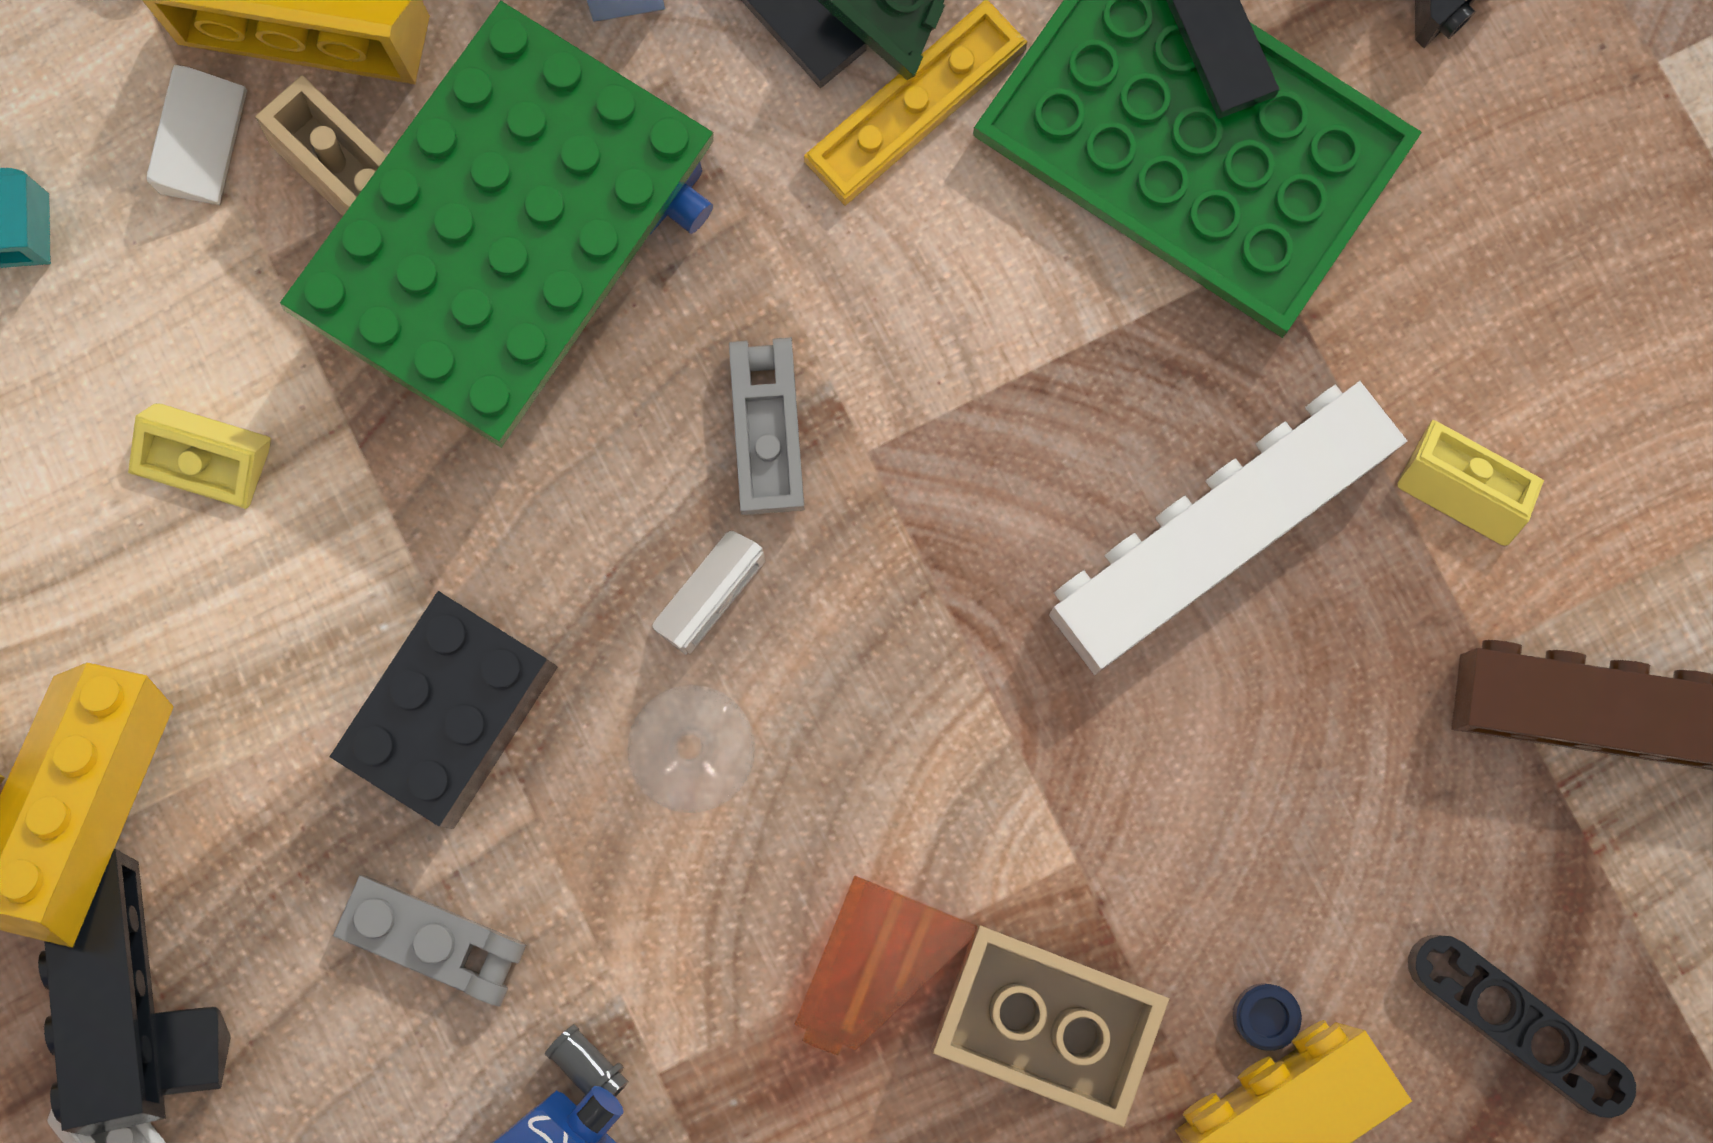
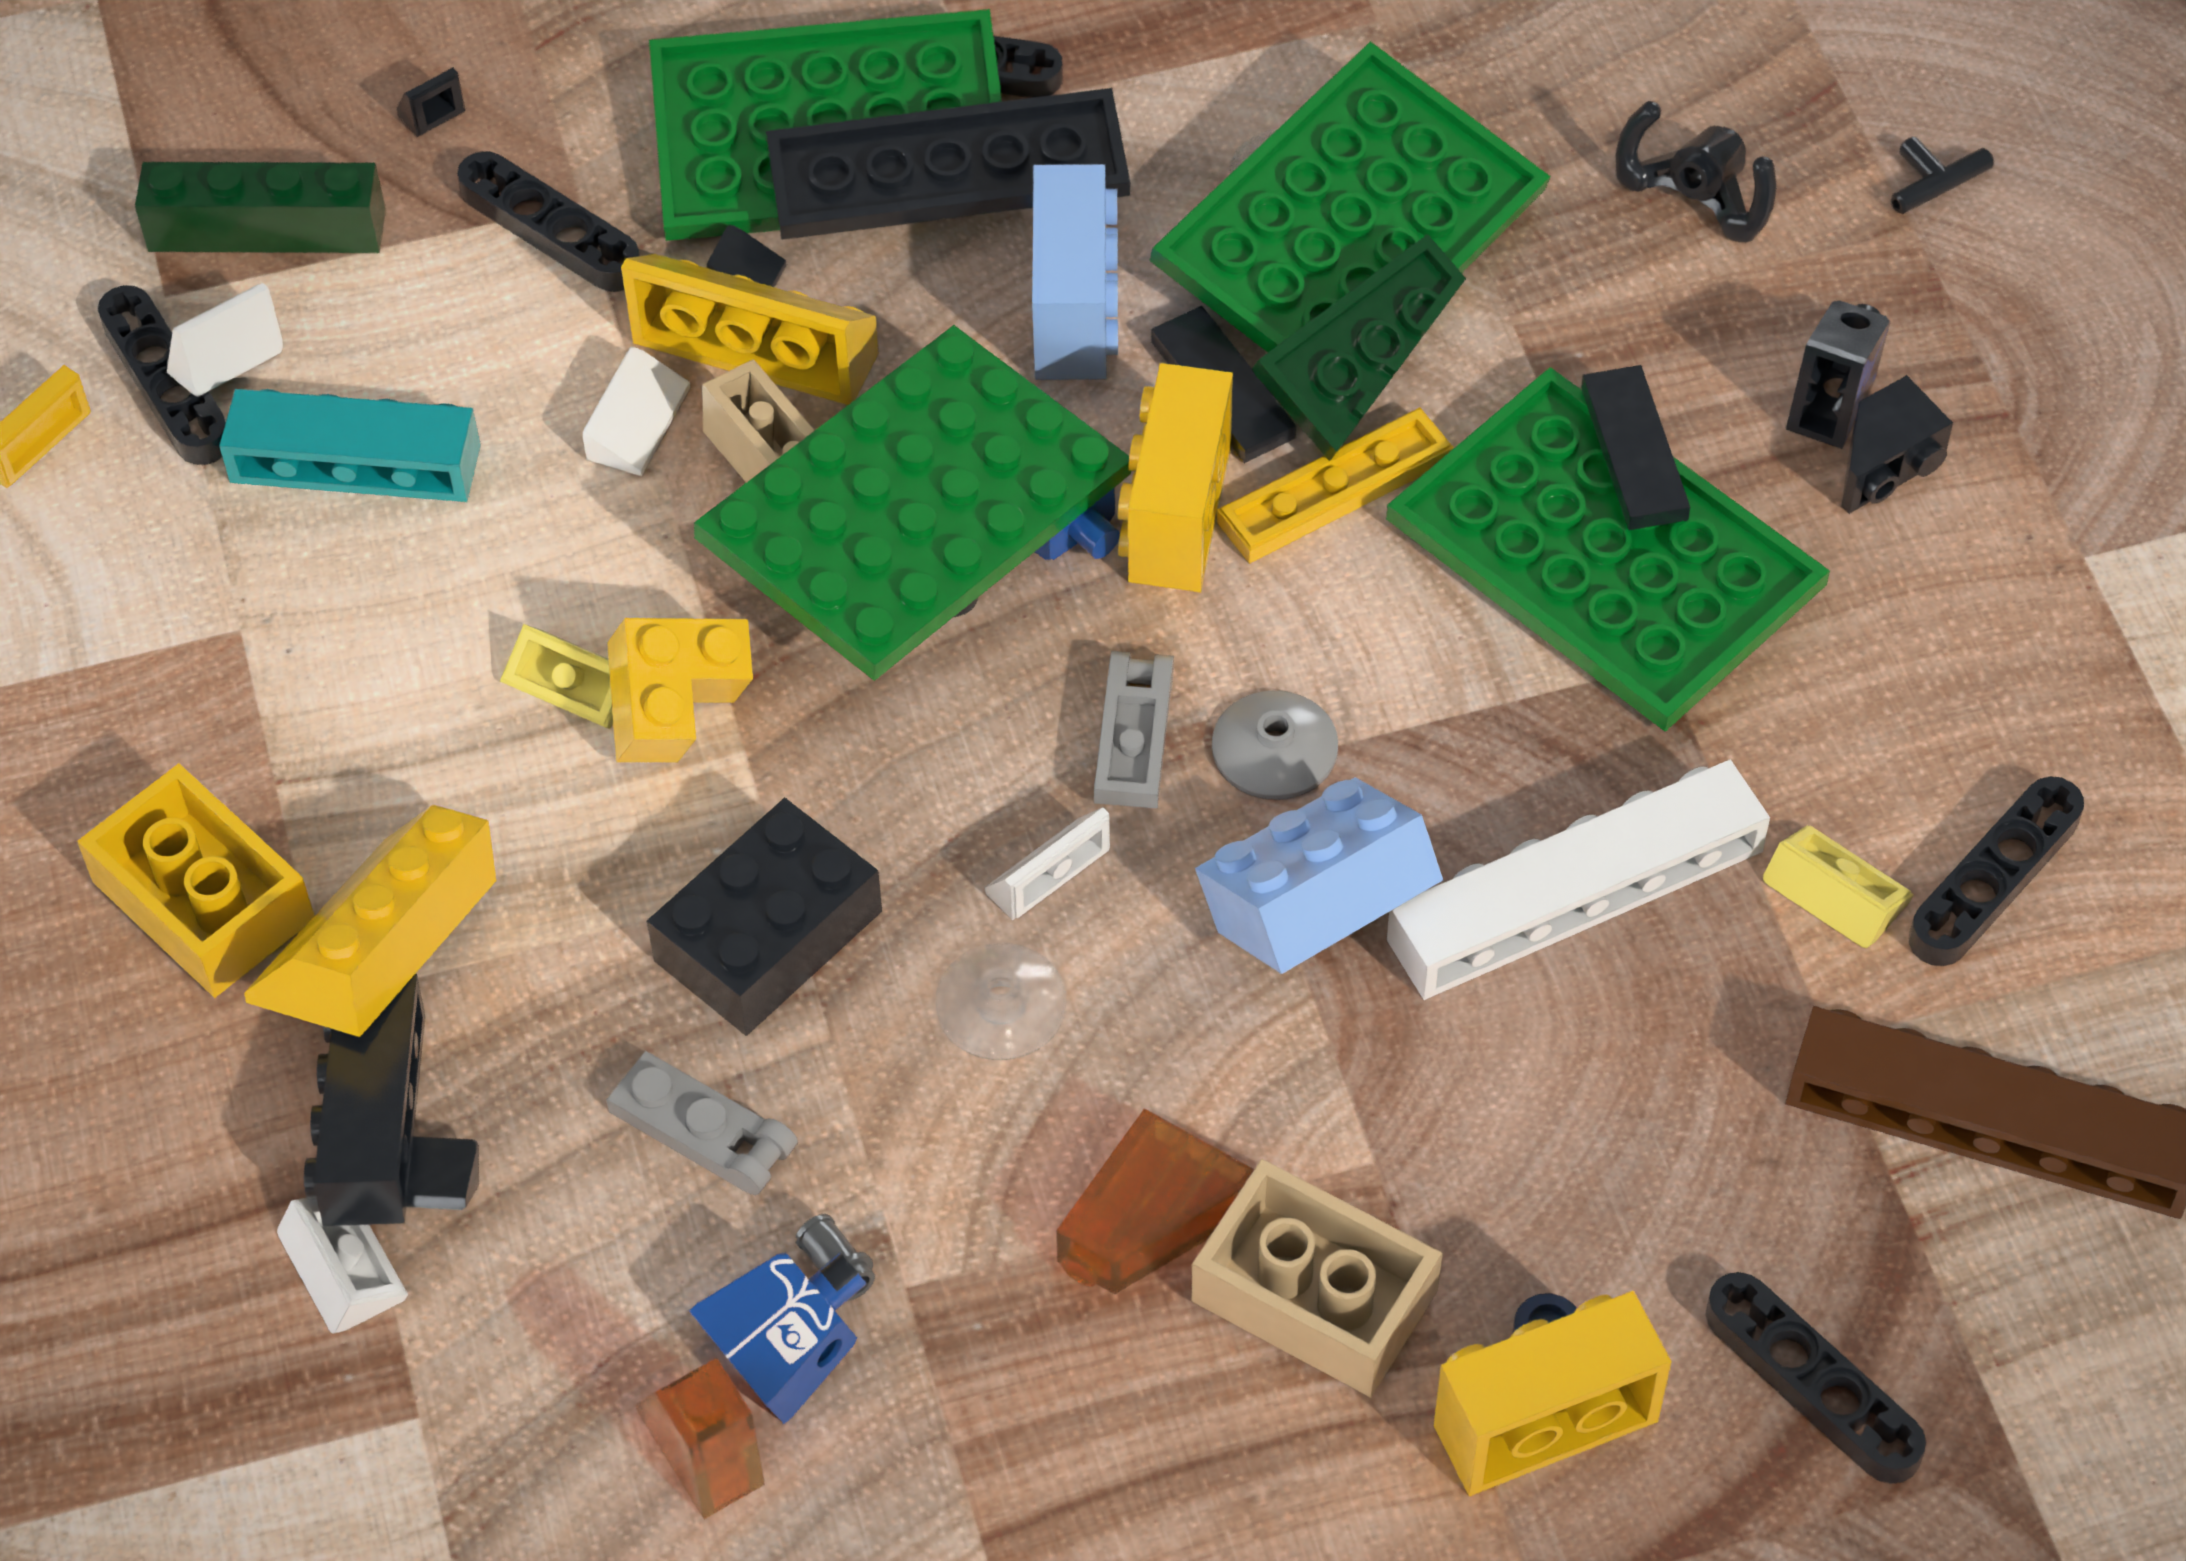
camera: 10 degrees right, 25 degrees down
none -> yellow brick [607,618,753,762]
none -> yellow brick [1118,363,1233,593]
none -> light blue brick [1195,777,1443,974]
none -> light grey dish [1212,691,1338,800]
none -> black beam [1909,776,2084,966]

